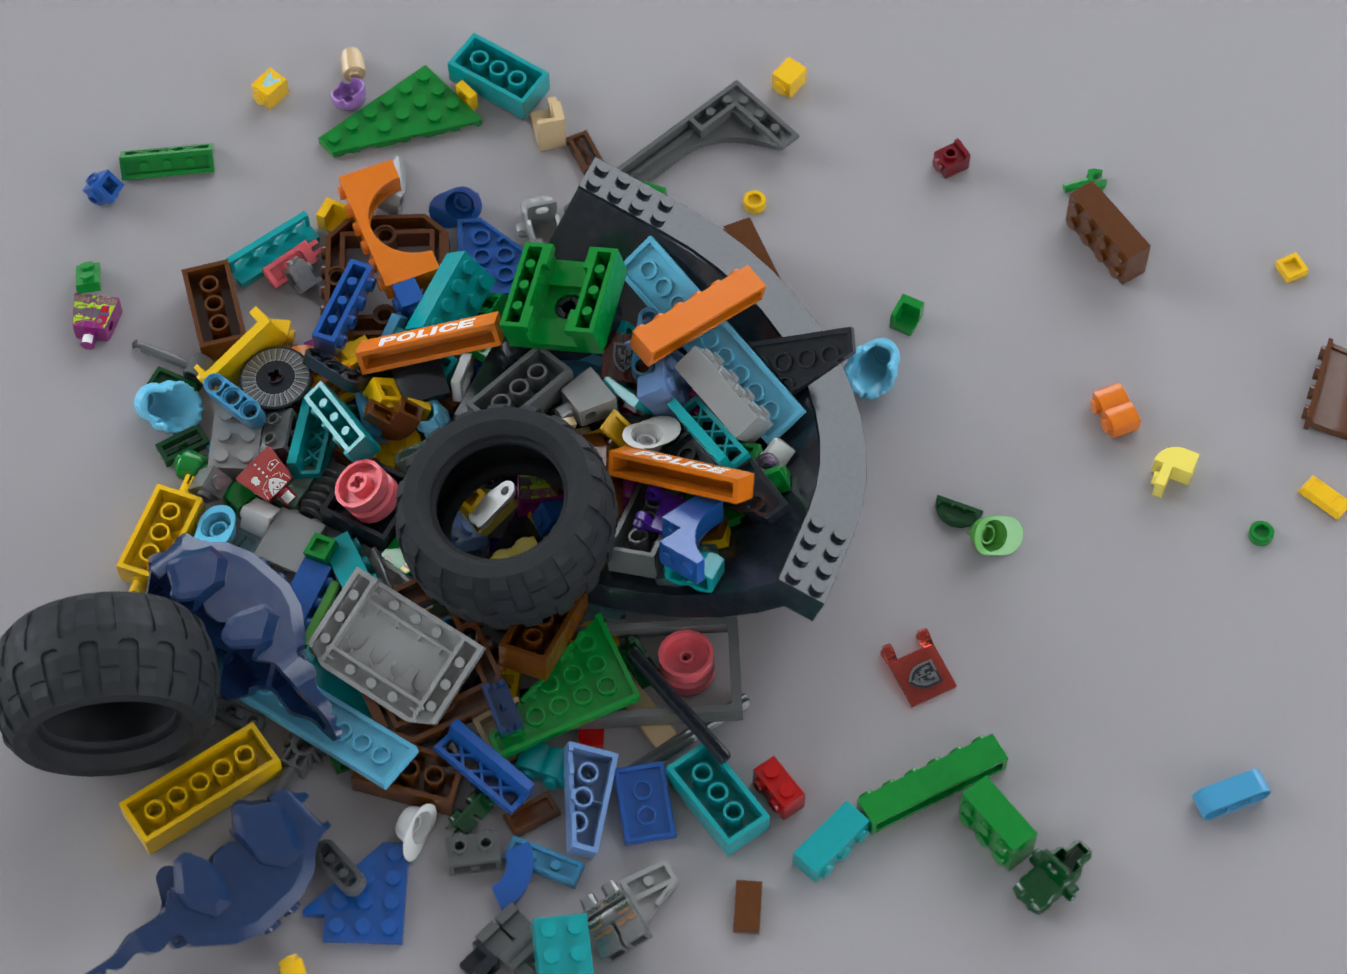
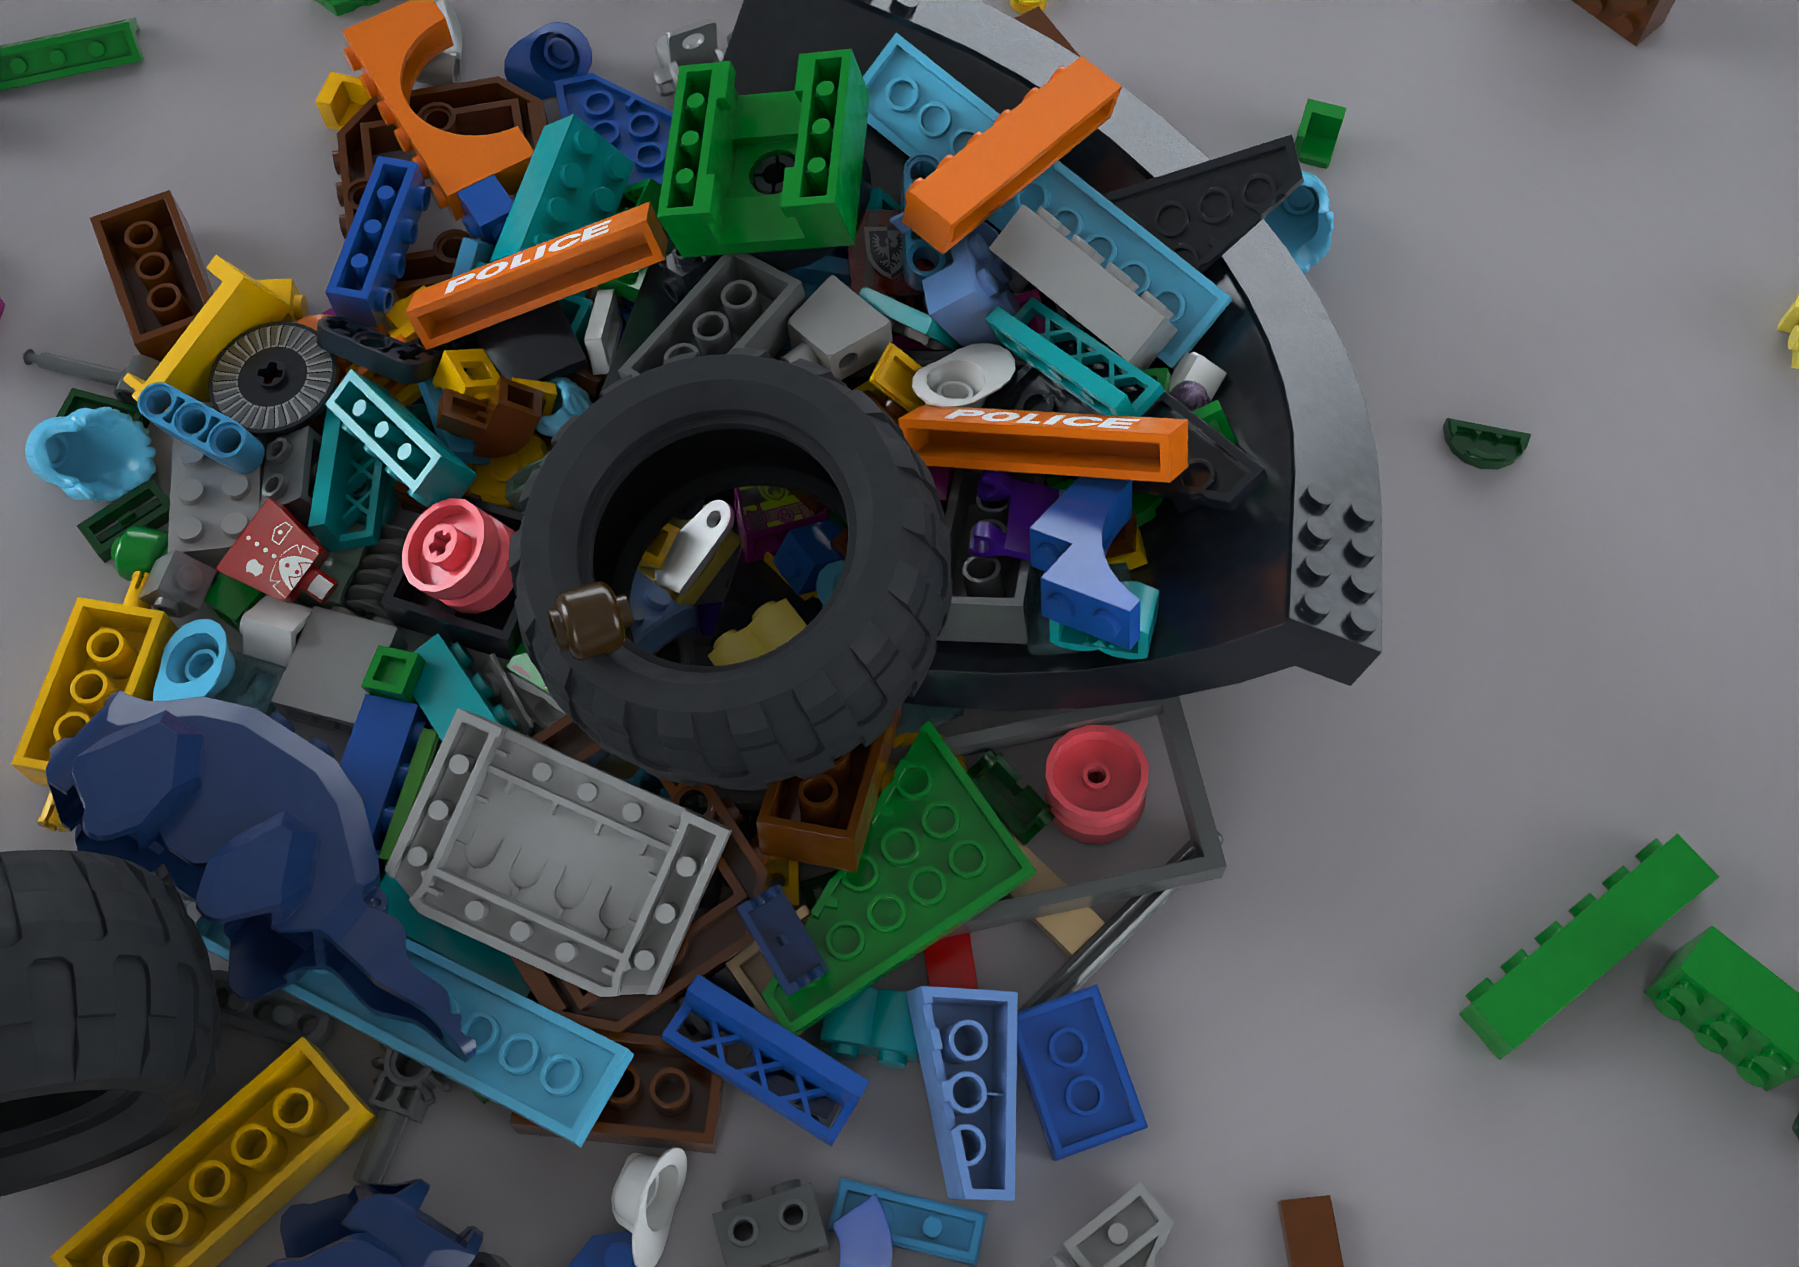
camera: 10 degrees left, 5 degrees up
teal fence [226,210,321,290] -> none
coral hinge [261,239,322,289] -> none
flat silver brick [283,256,322,295] -> none
dark green hinge [445,789,495,835] -> none
reddish brown tile [503,791,561,837] -> none
black axle [626,647,731,764] -> none
teal brick [666,743,770,857] -> none
red brick [752,756,805,821] -> none
teal brick [793,801,870,883] -> none
clear red flag [880,627,957,707] -> none
bright green piece [967,516,1023,555] -> none
orange brick [1090,383,1141,439] -> none
none -> dark brown head [547,581,634,660]

